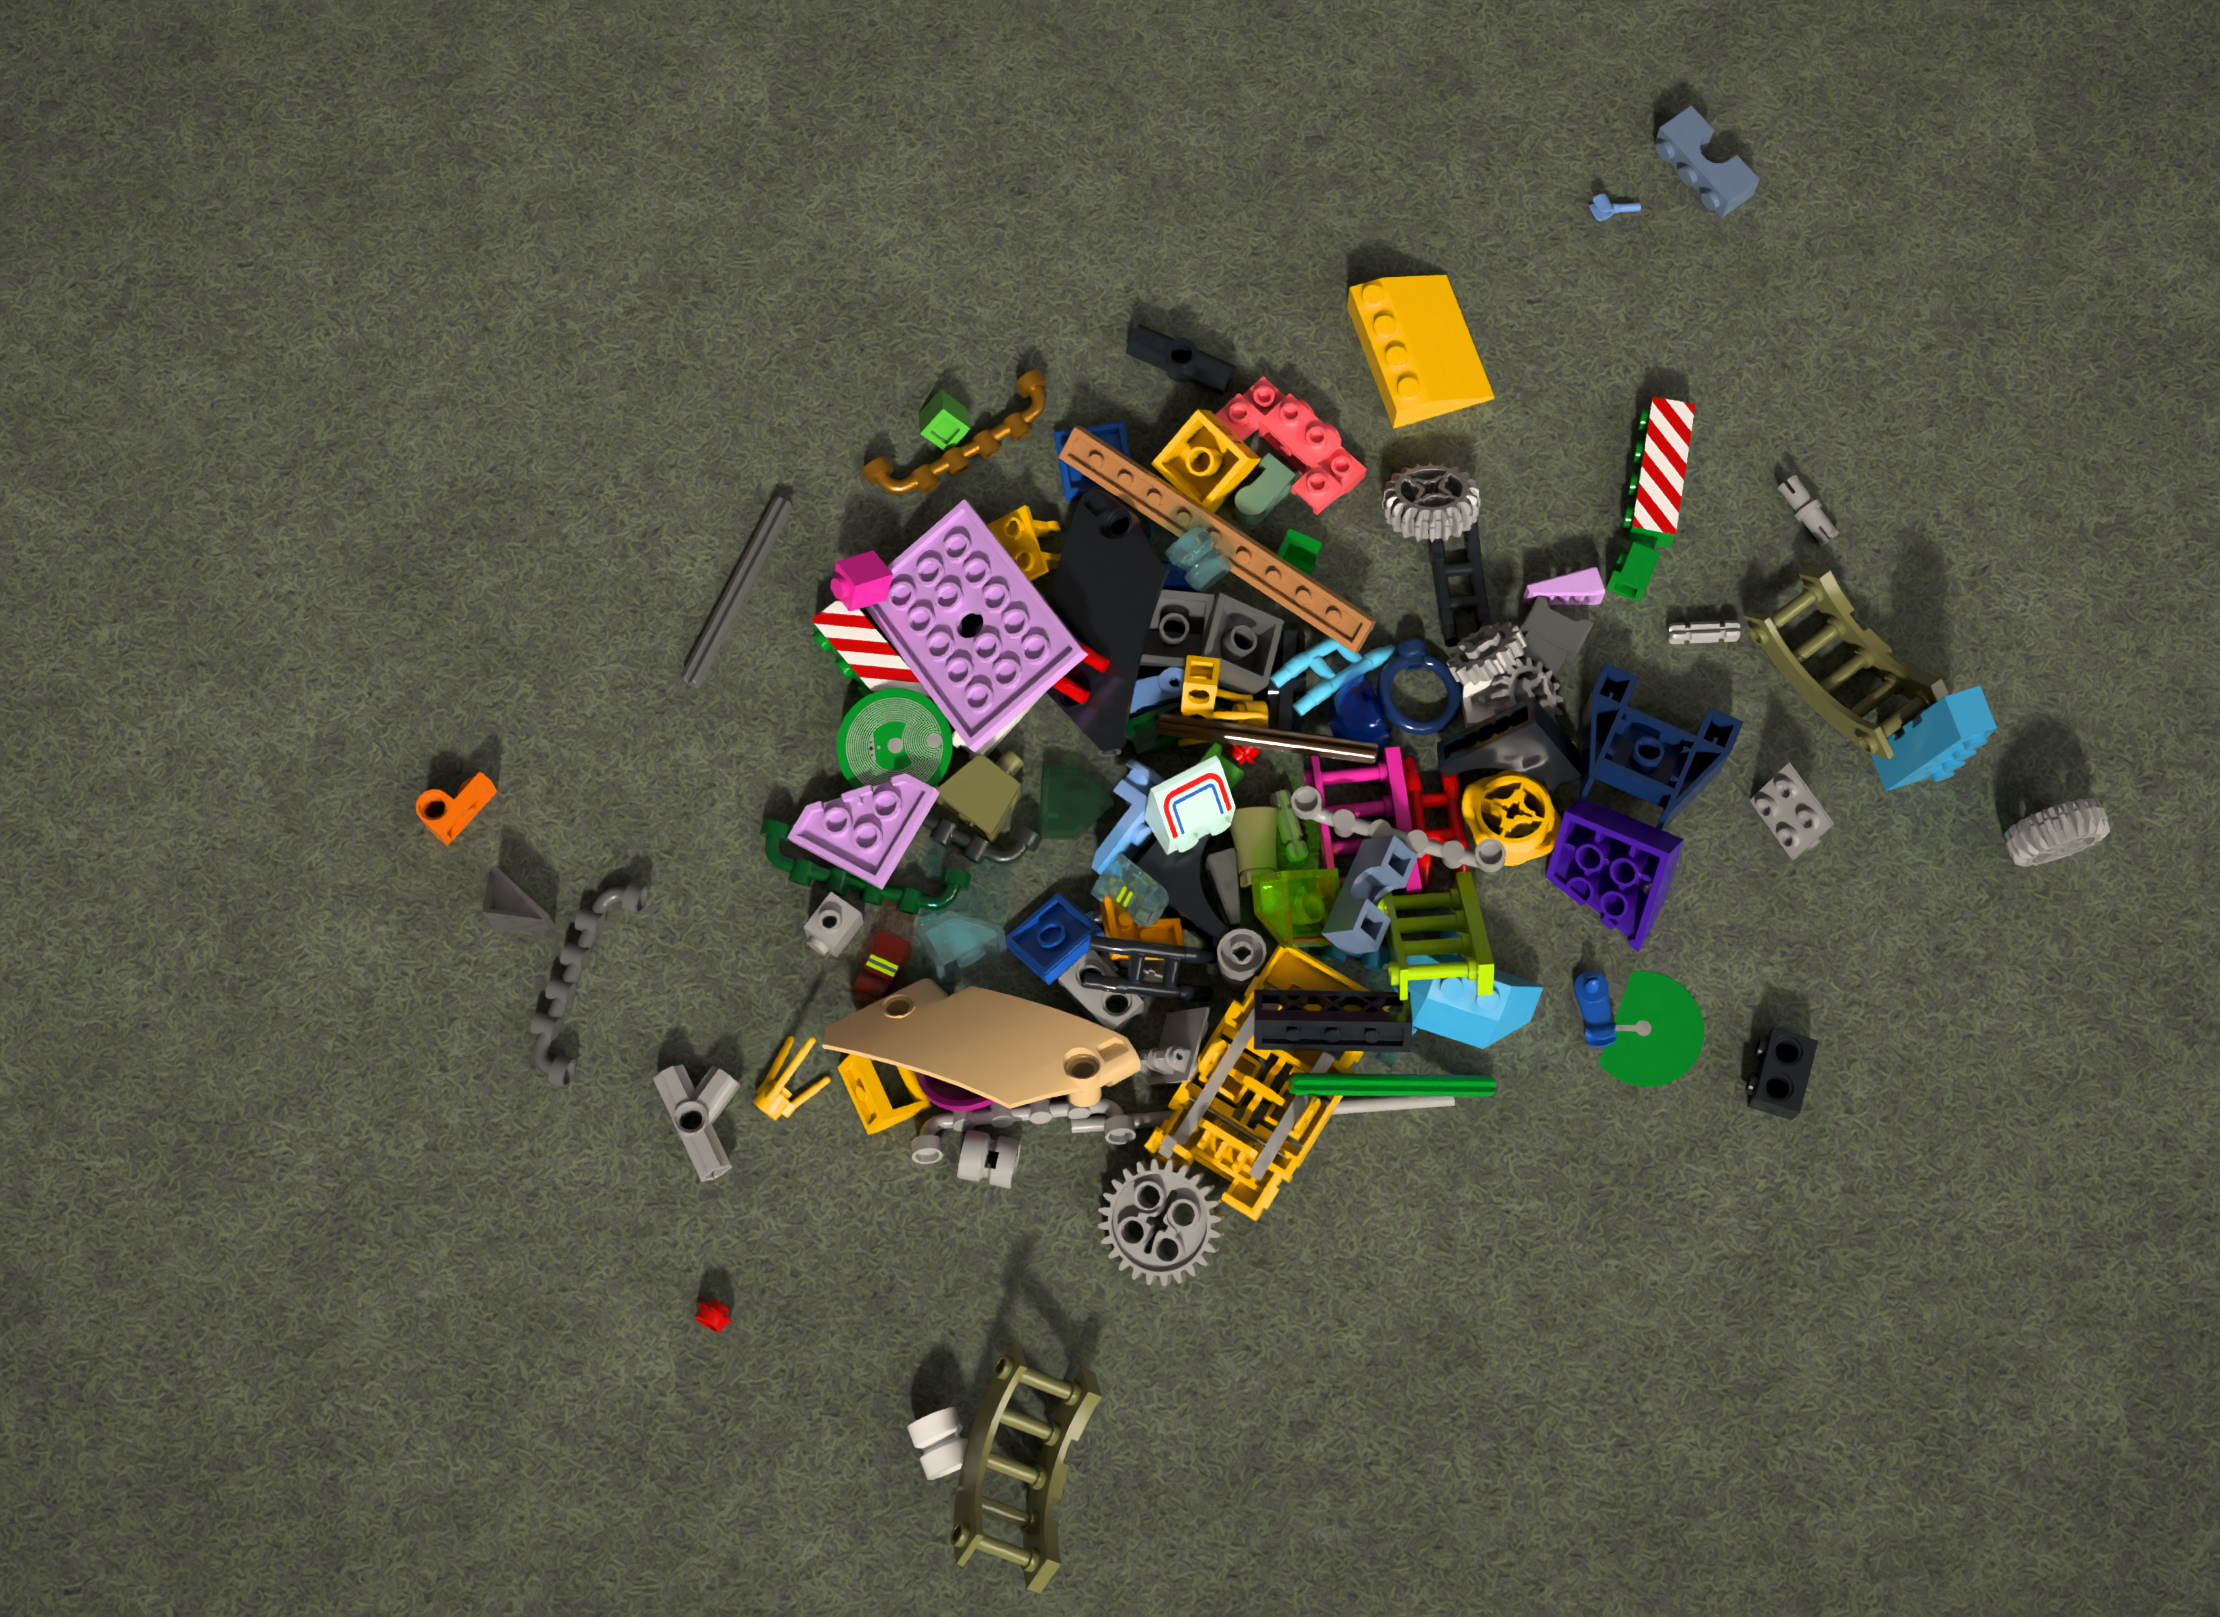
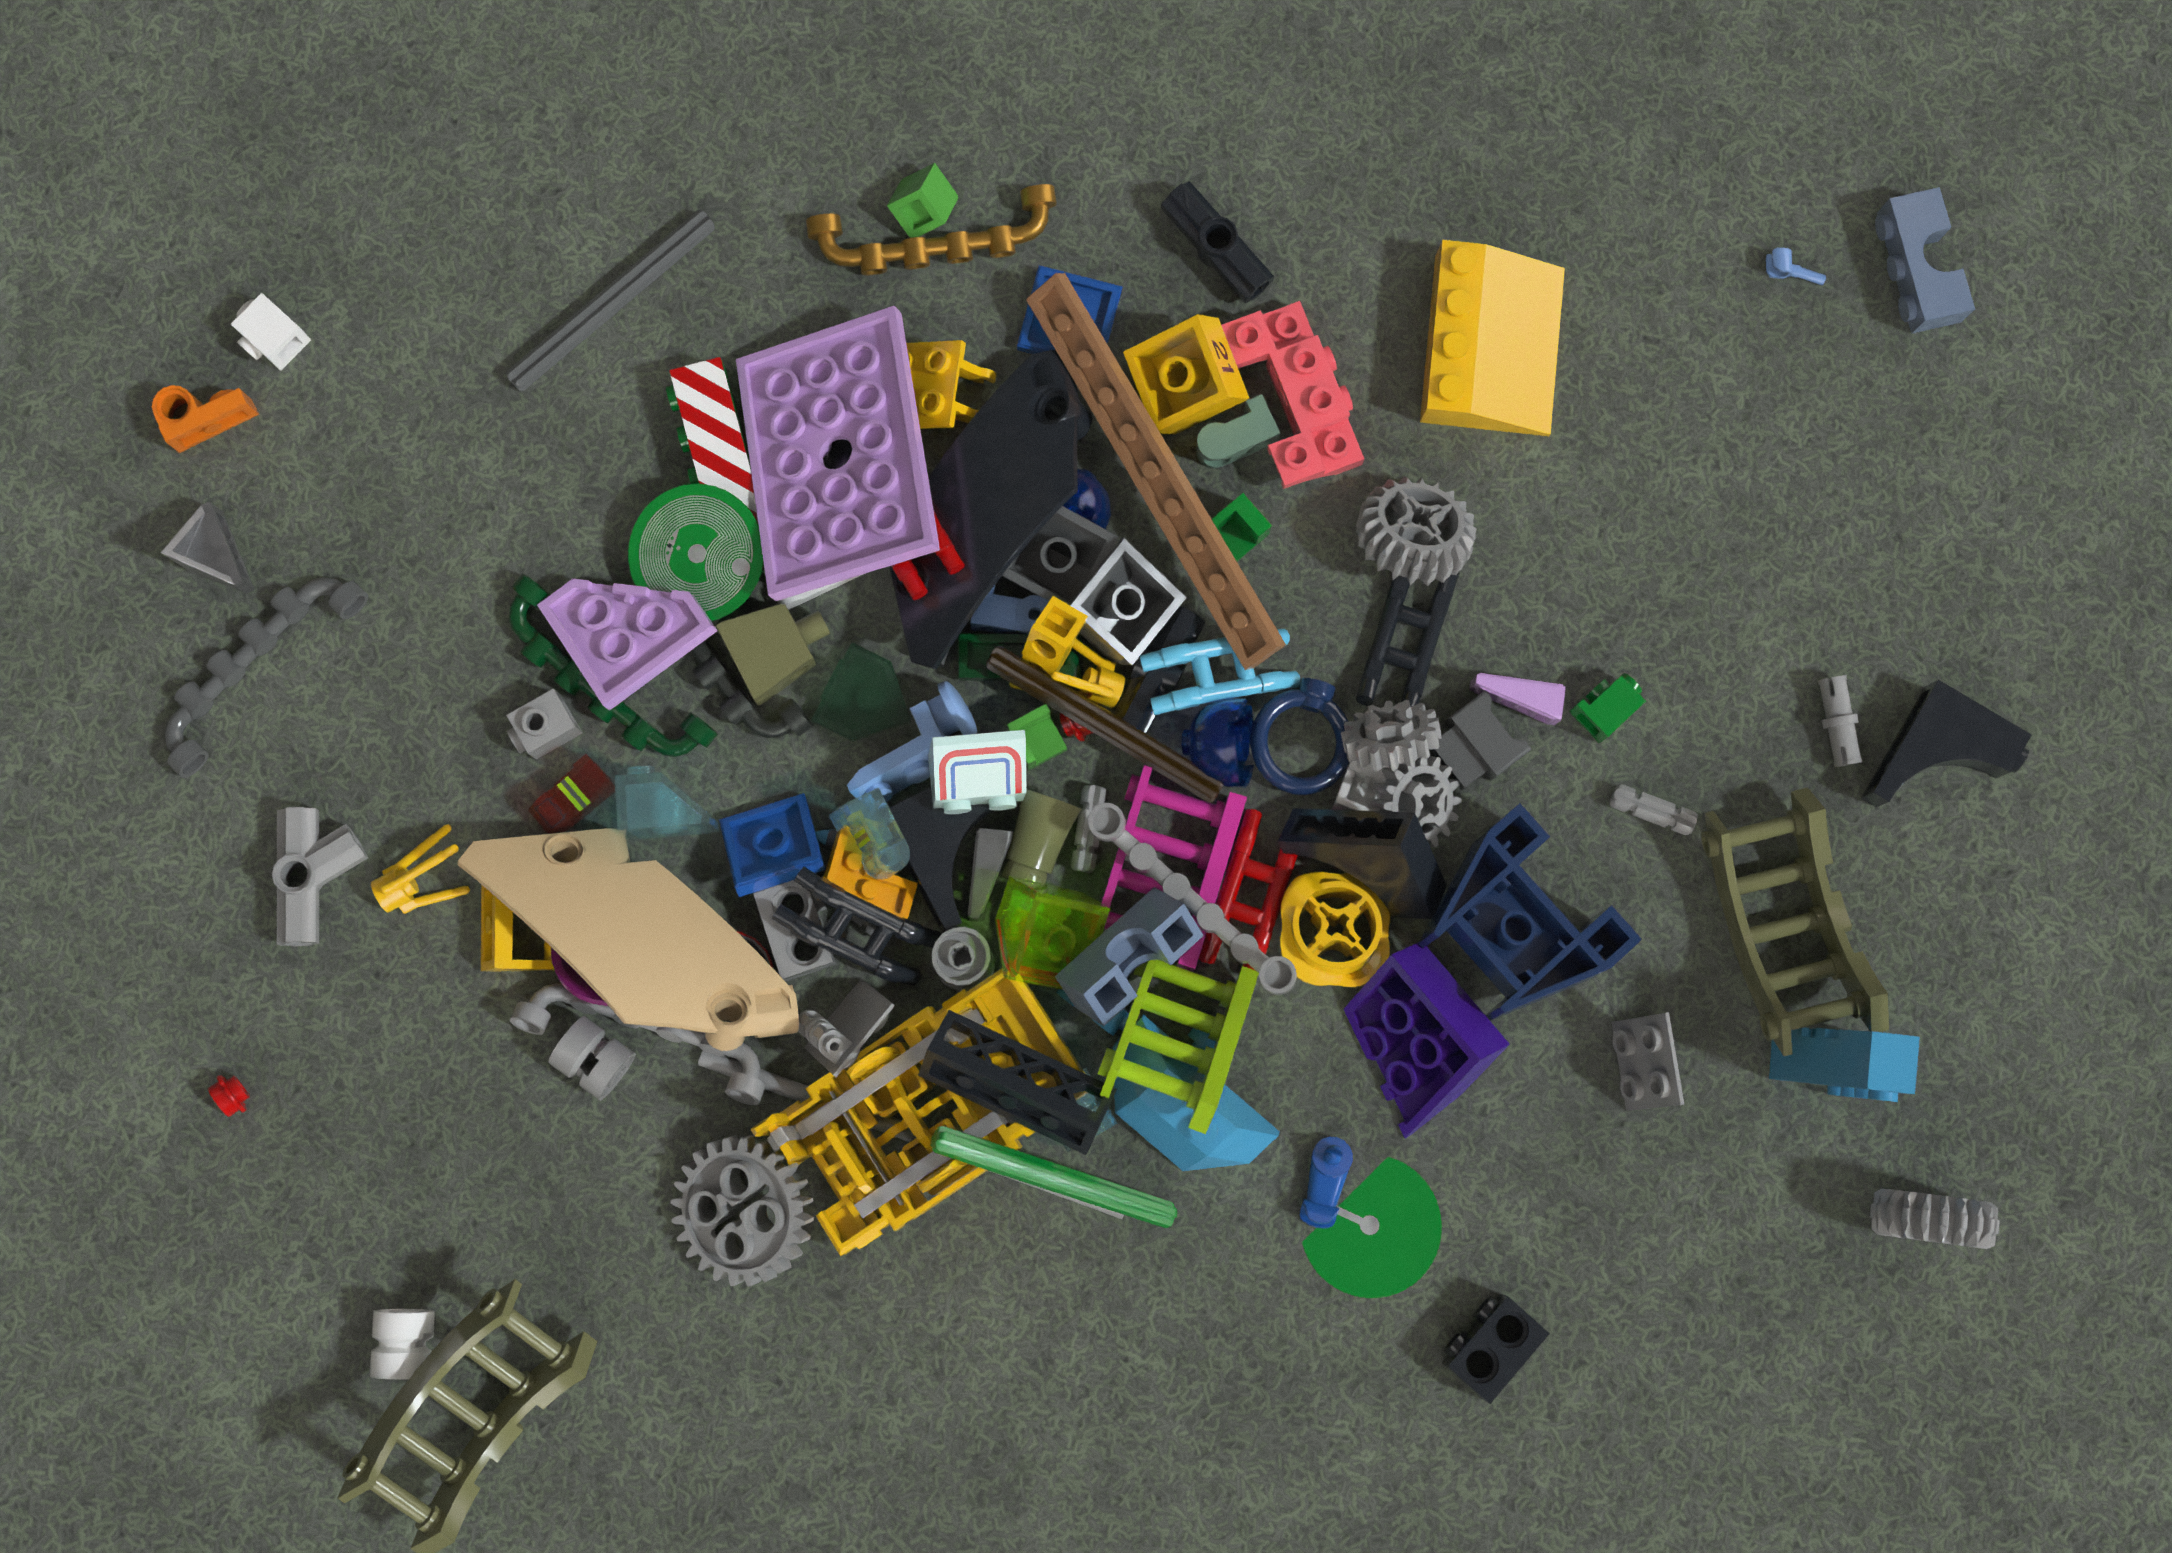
camera: 20 degrees right, 10 degrees up
dark pink brick [830,550,893,612] -> none
clear light blue wheel [1165,525,1234,593] -> none
brick [1622,397,1696,548] -> none
none -> white brick [231,293,311,371]
none -> black arch [1861,680,2032,807]

